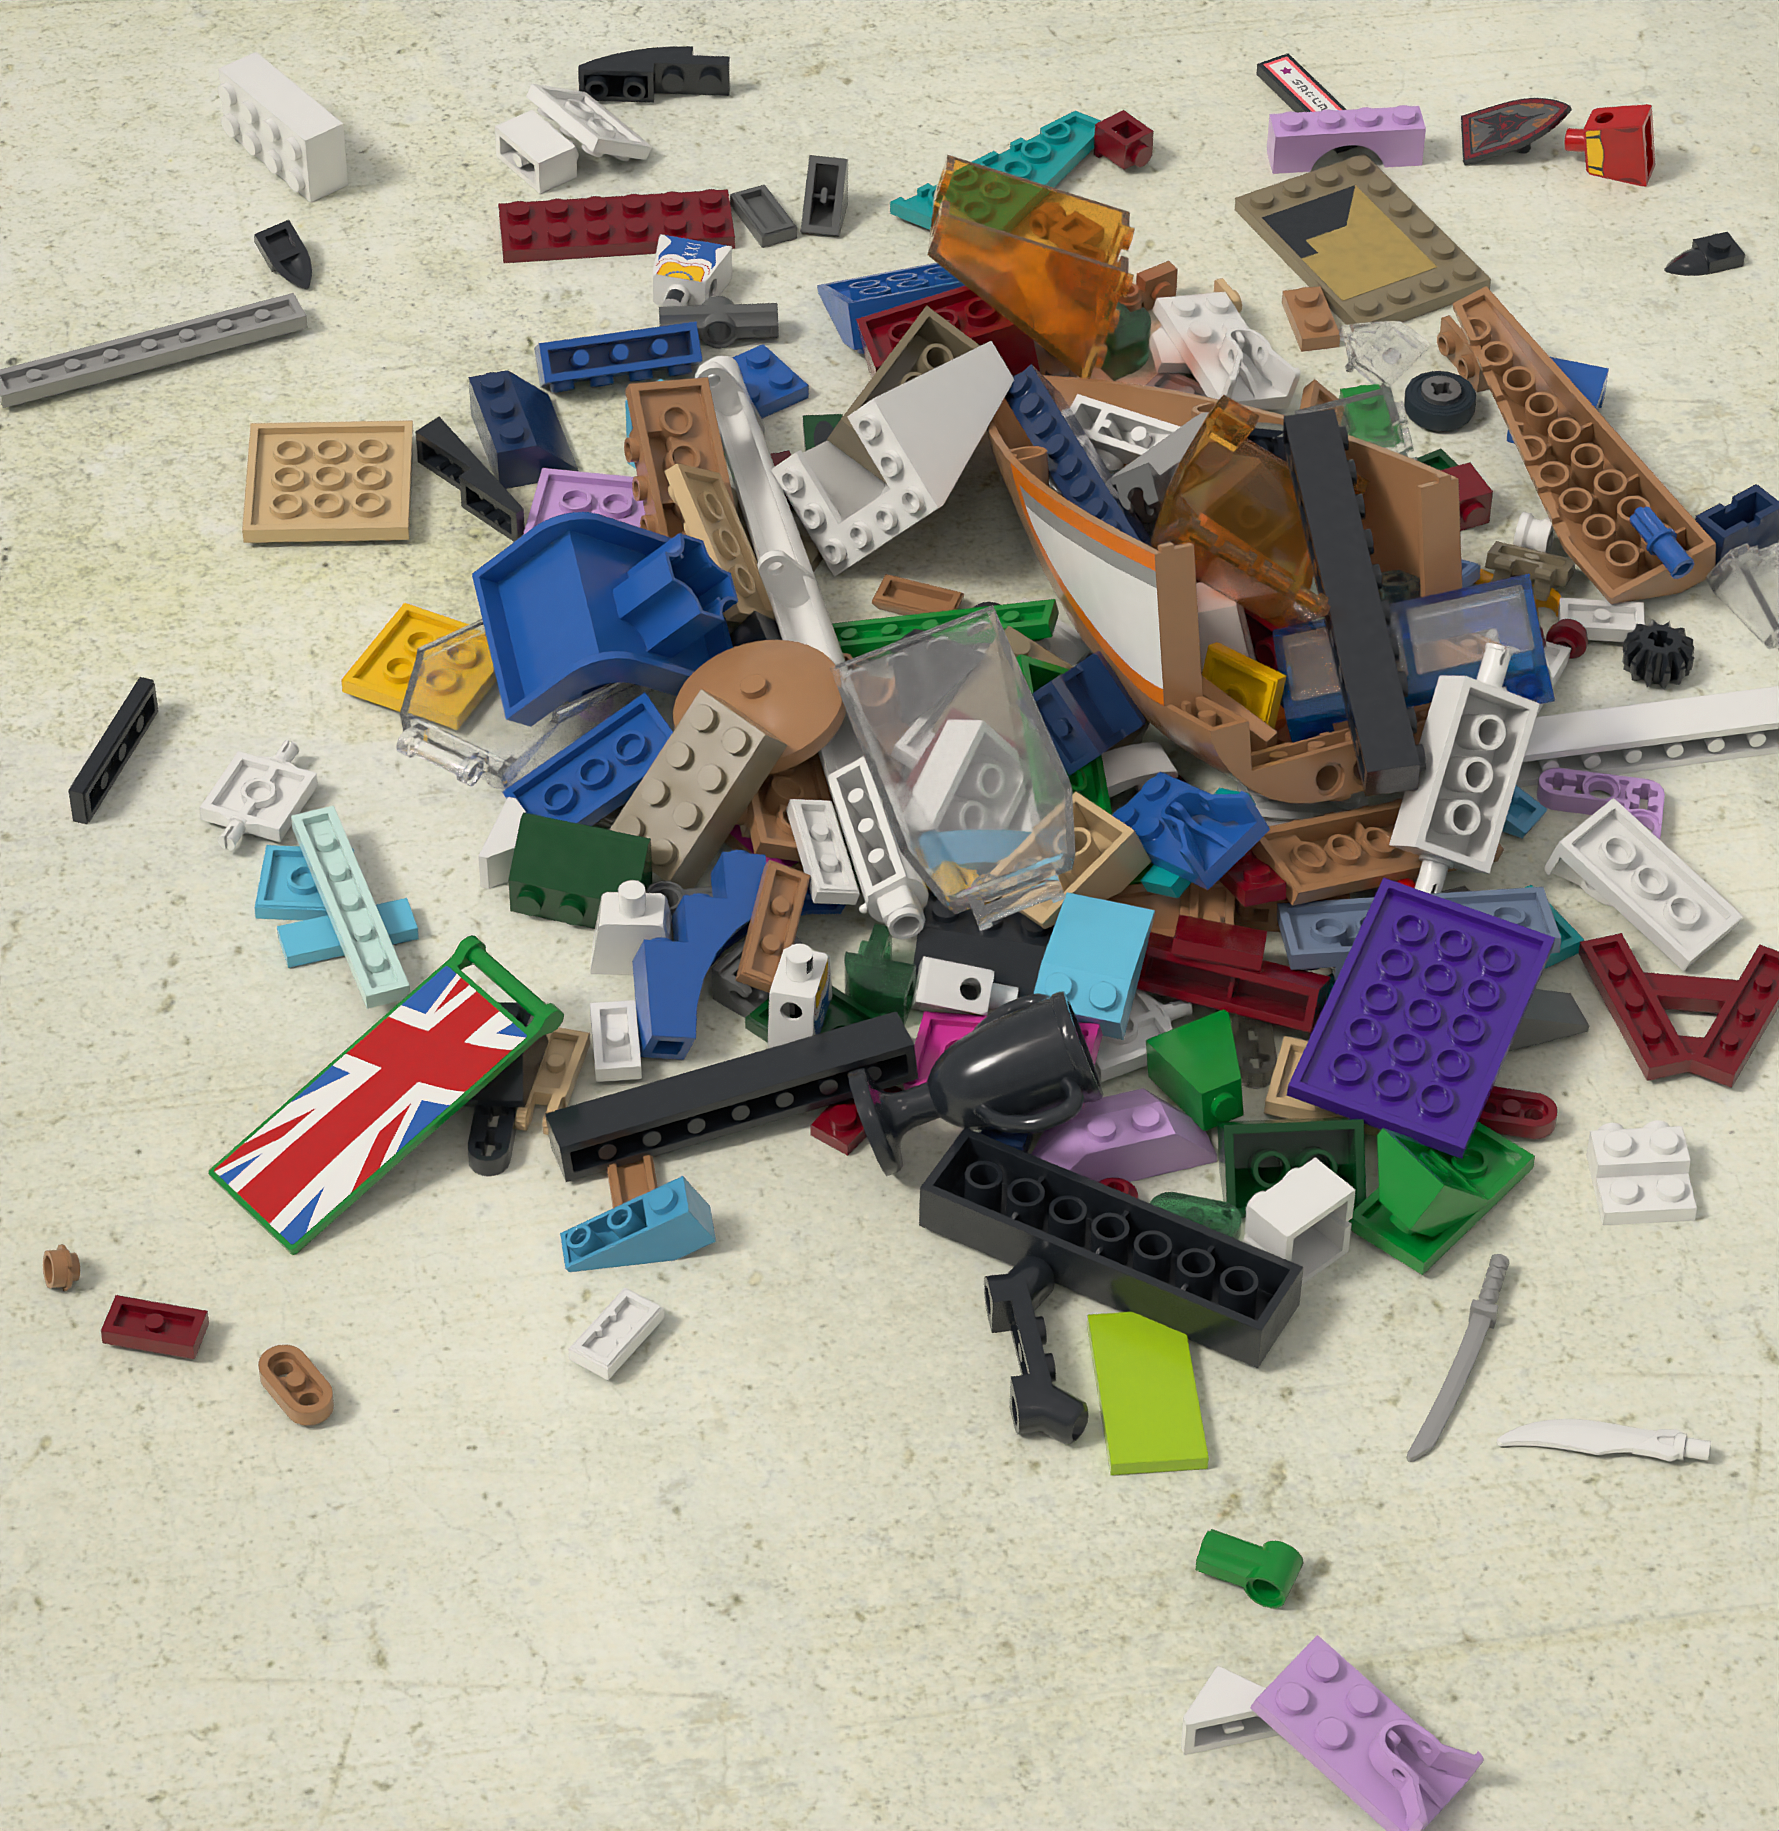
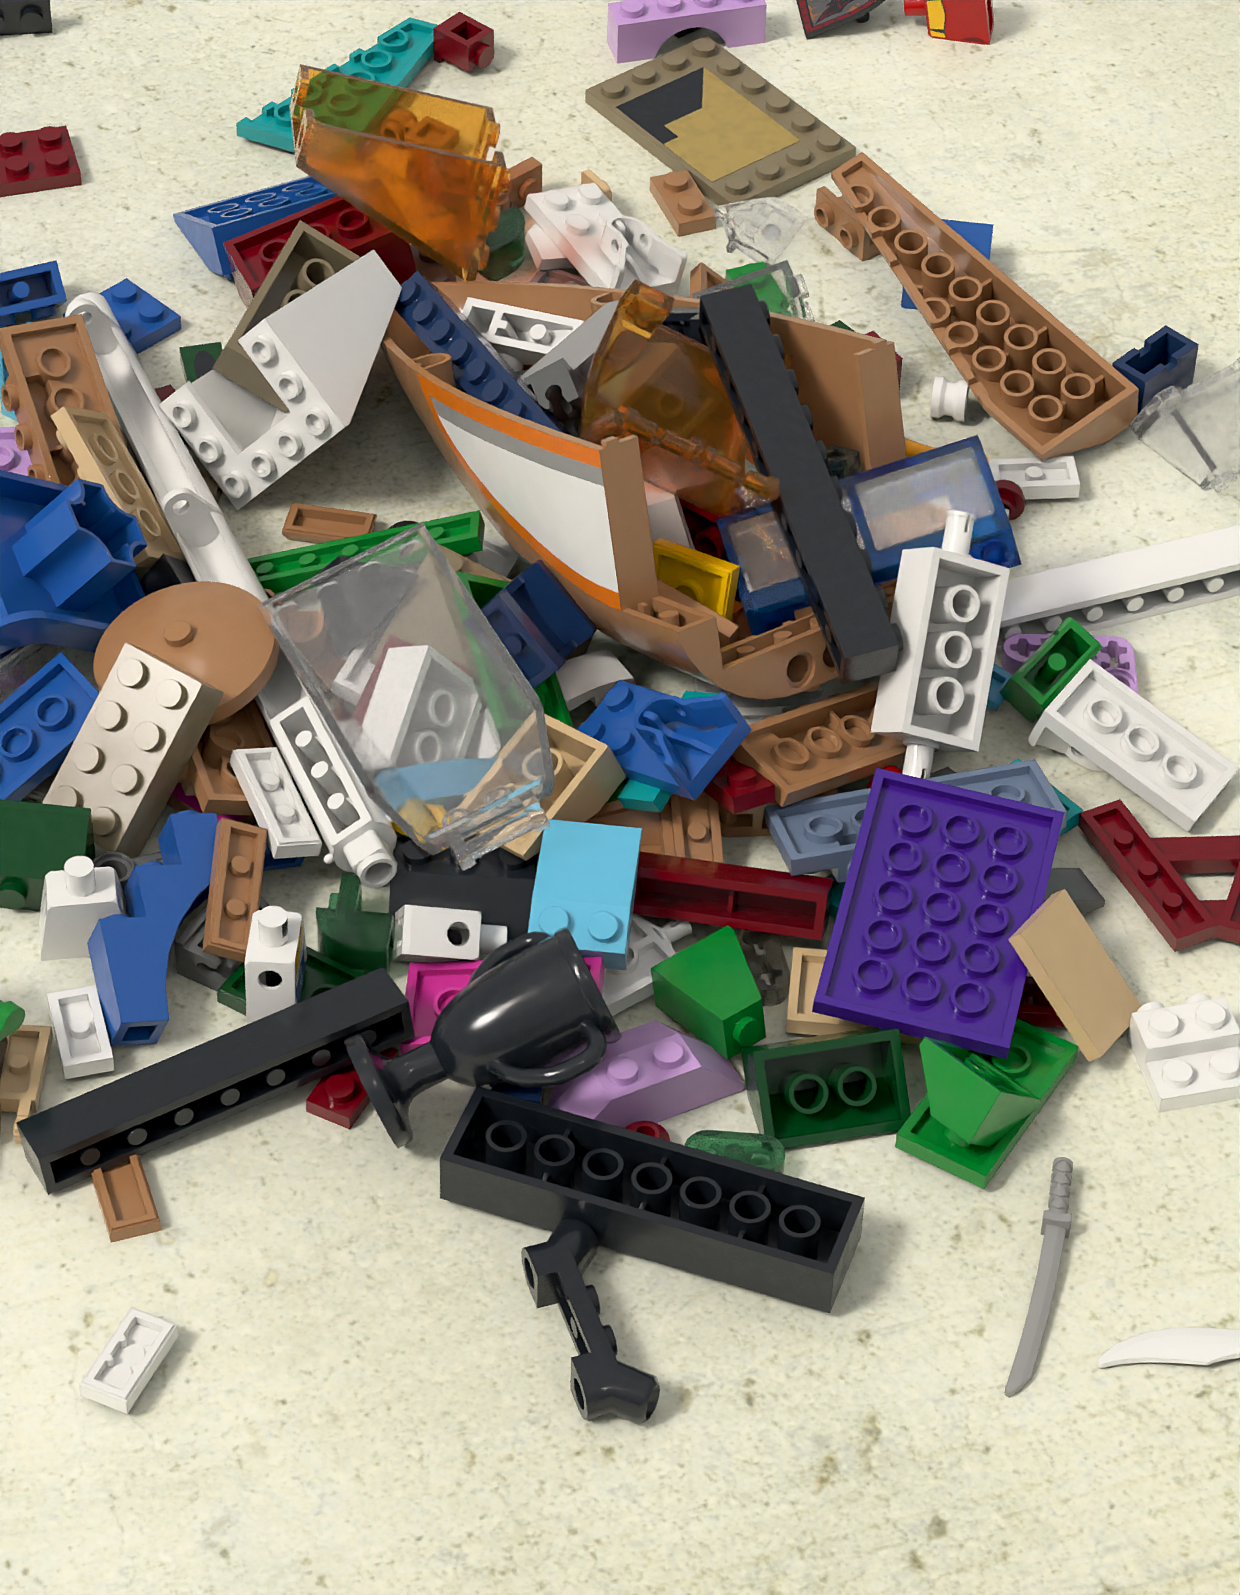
camera: 10 degrees left, 0 degrees up
dark azure slope [560,1176,716,1272] -> none
white torso [652,234,732,307] -> none
dark grey piece [659,296,779,349] -> none
dark grey tile [730,185,797,248] -> none
dark grey slope [800,155,848,236] -> none
lime tile [1087,1312,1209,1475] -> none
dark red tile [1171,914,1267,972] -> none
green piece [1195,1529,1304,1608] -> none
white piece [1243,1158,1355,1284] -> none
black wheel [1404,371,1476,431] -> none
dark tan plate [1485,541,1576,601] -> none
black gear [1622,619,1694,690] -> none
blue axle [1630,507,1695,579] -> none
black plate [1664,231,1745,276] -> none
none -> green brick [999,617,1102,723]
none -> tan tile [1009,889,1141,1062]

